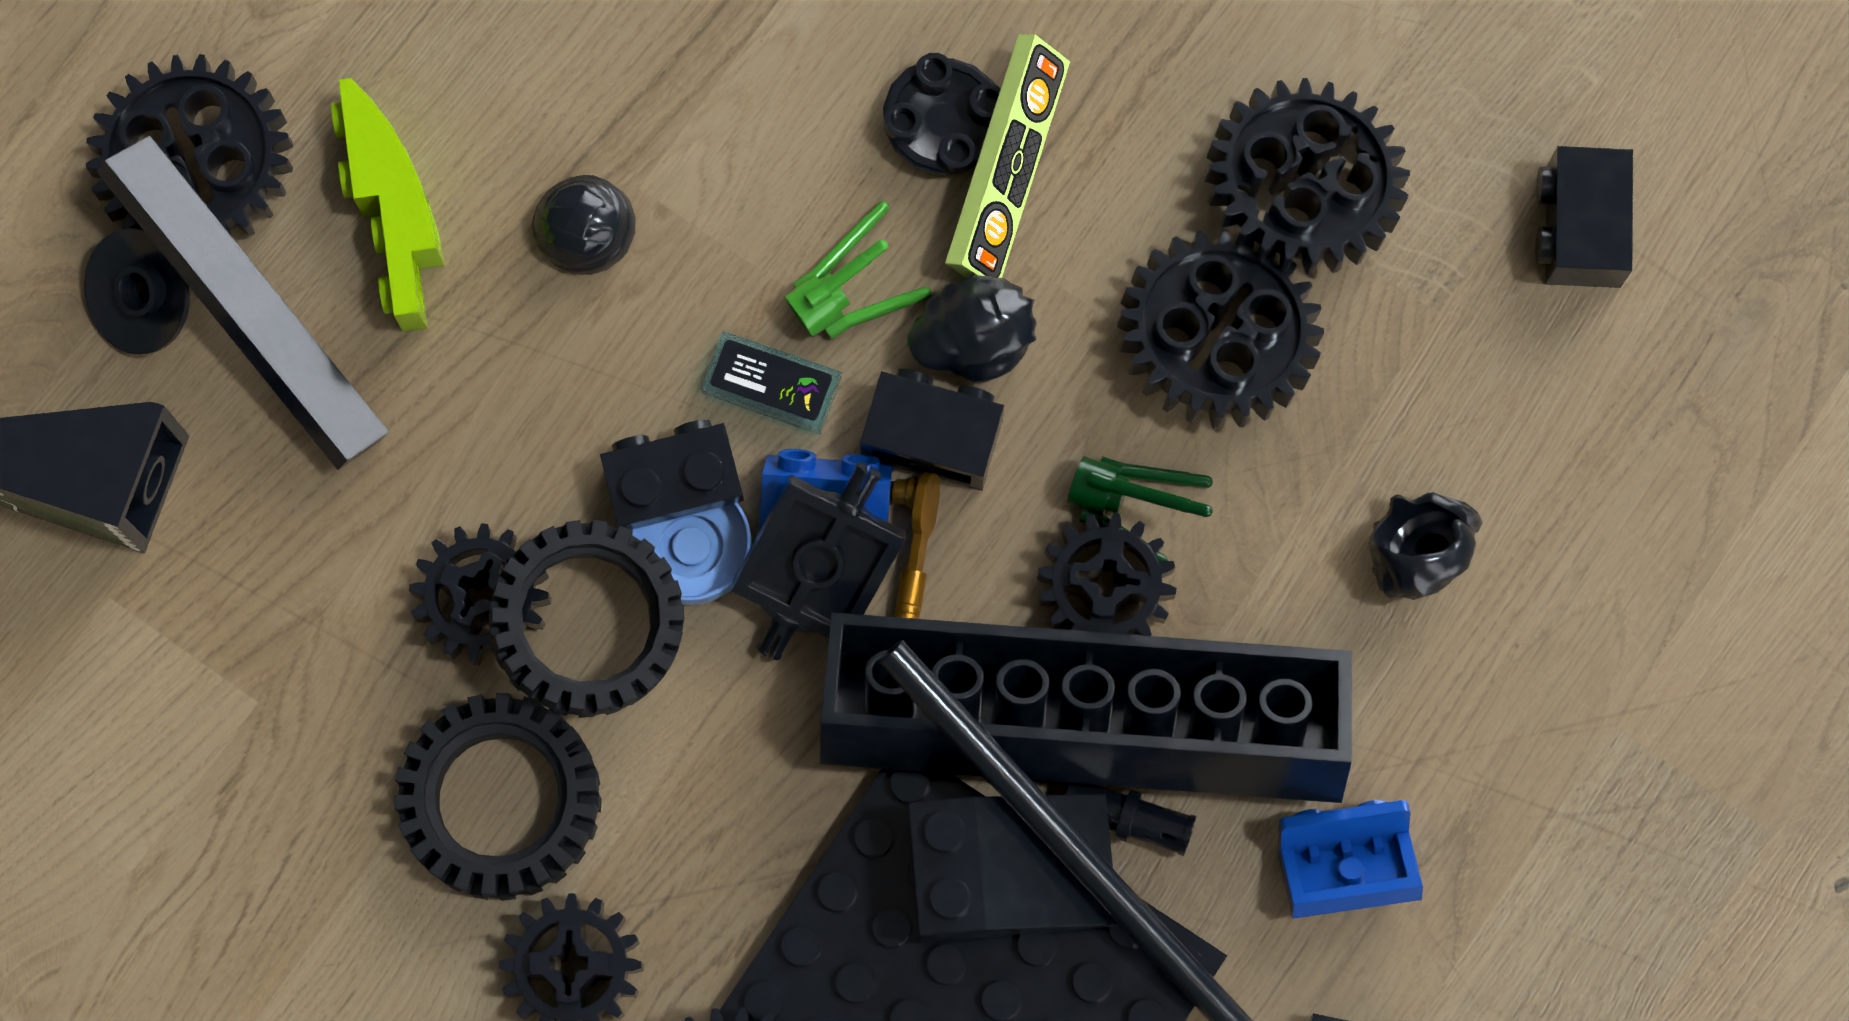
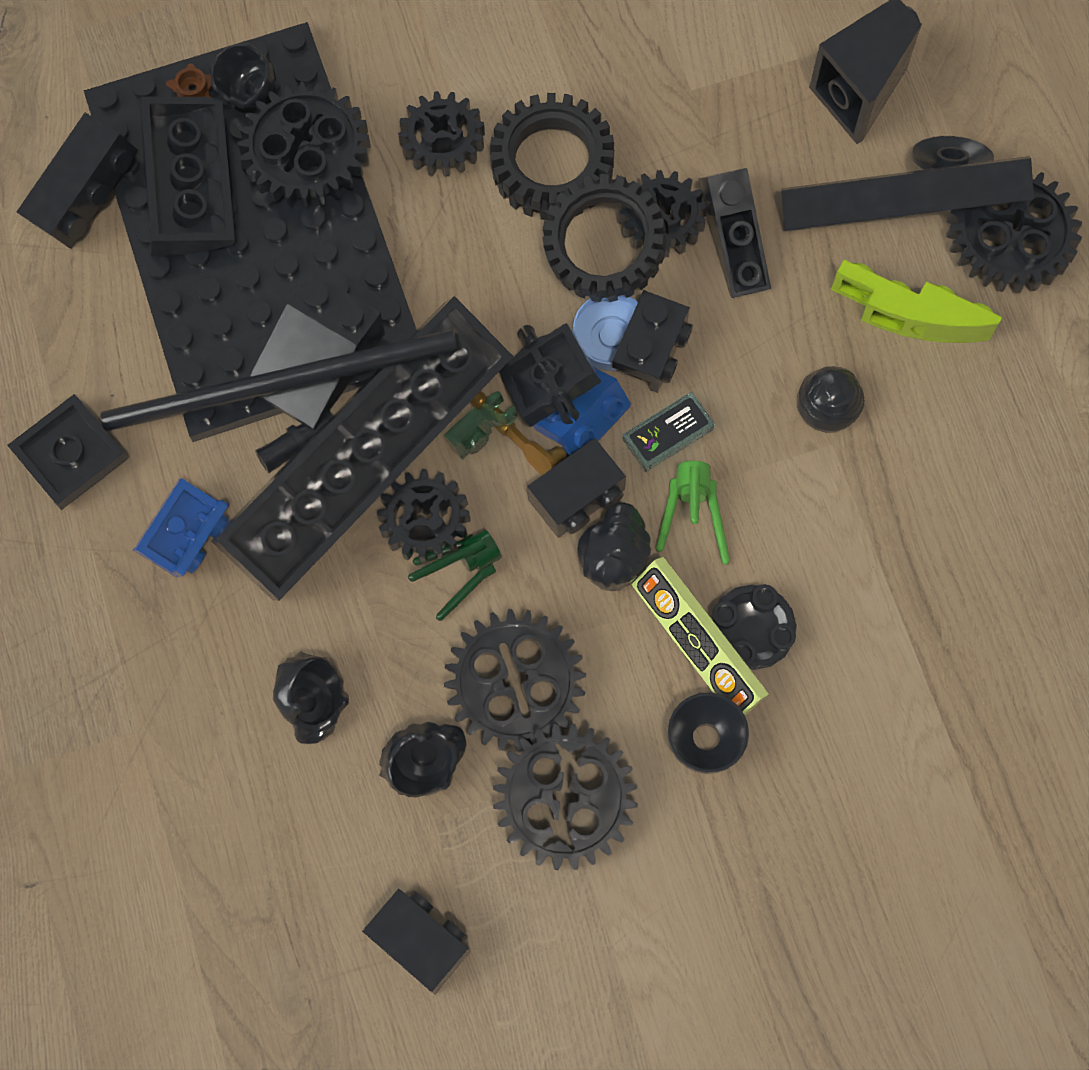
camera: 130 degrees right, 5 degrees down
none -> black hair [379,722,467,798]
none -> clear green plate [444,391,518,460]
none -> black piece [667,692,749,774]
none -> black slope [698,168,771,298]

